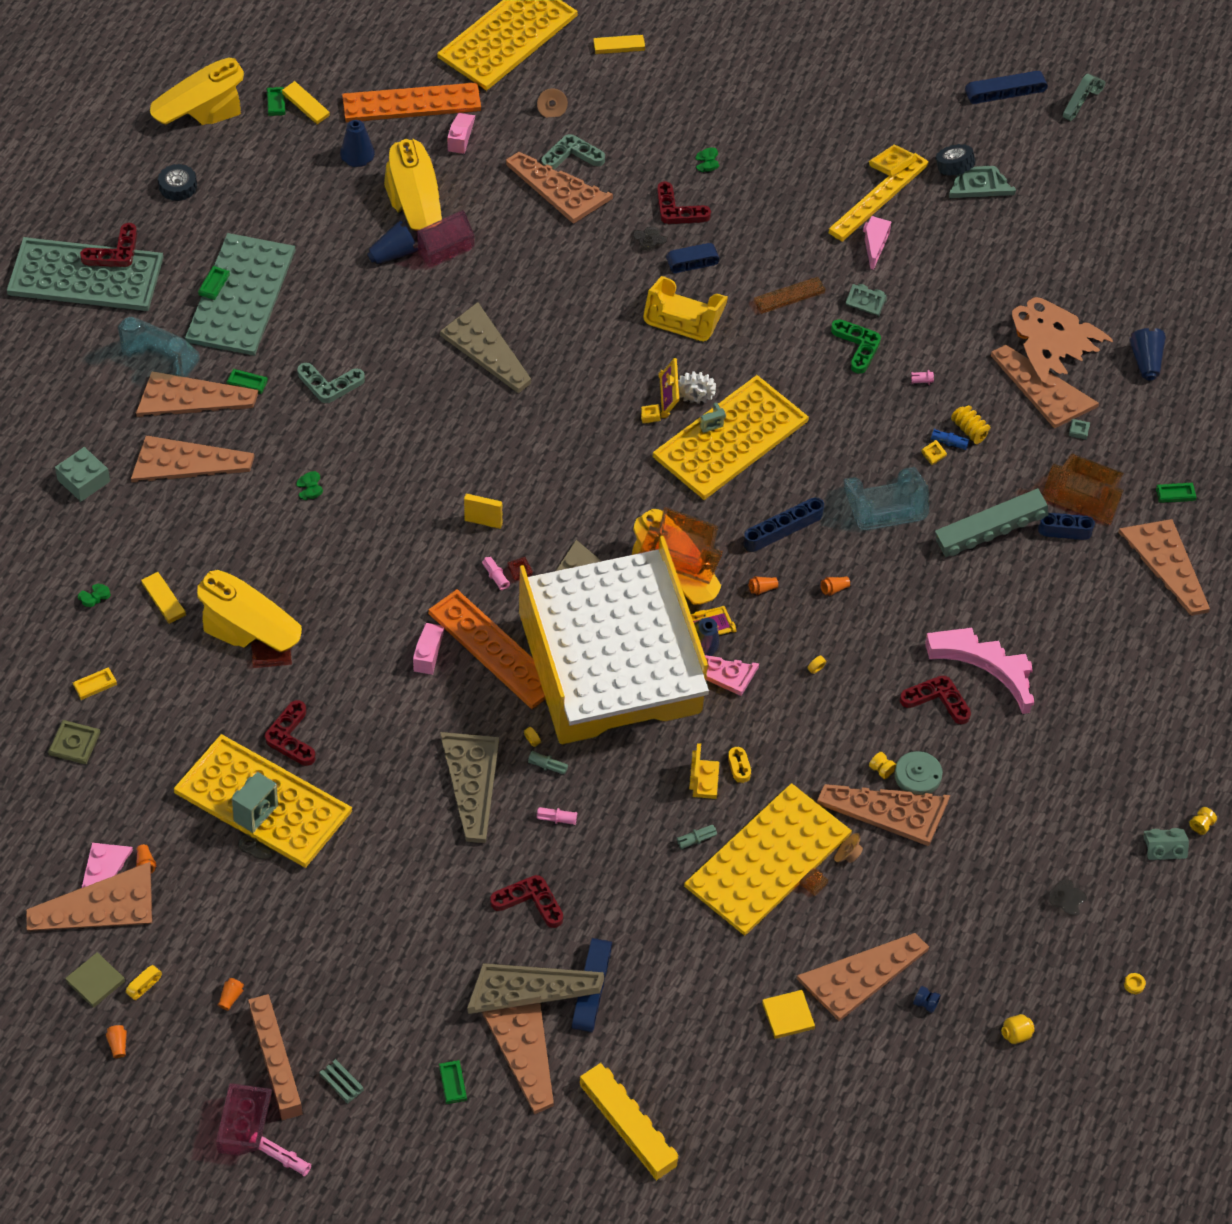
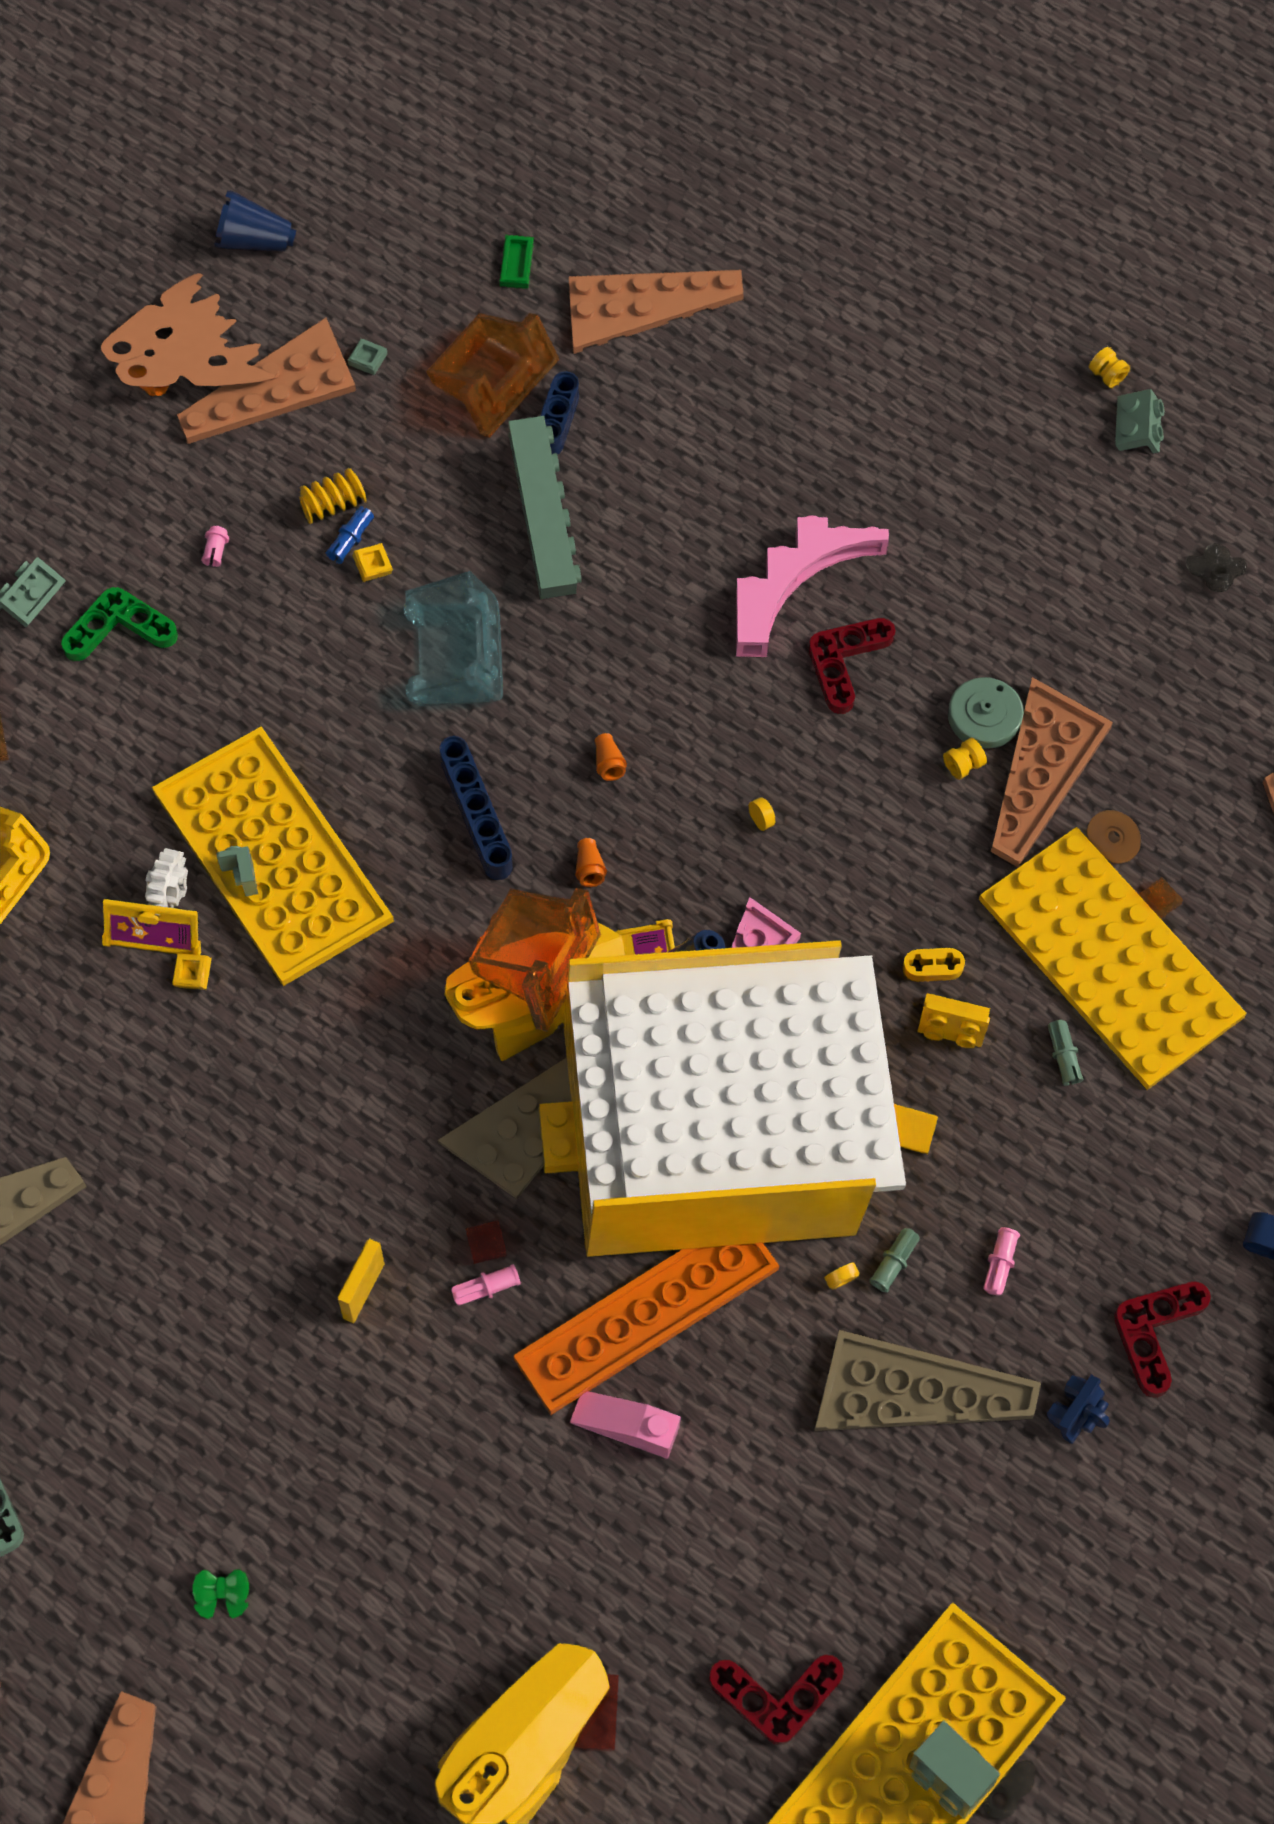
camera: 80 degrees left, 10 degrees up
none -> yellow slope [894,1104,938,1155]
none -> dark blue hips [1047,1374,1110,1444]

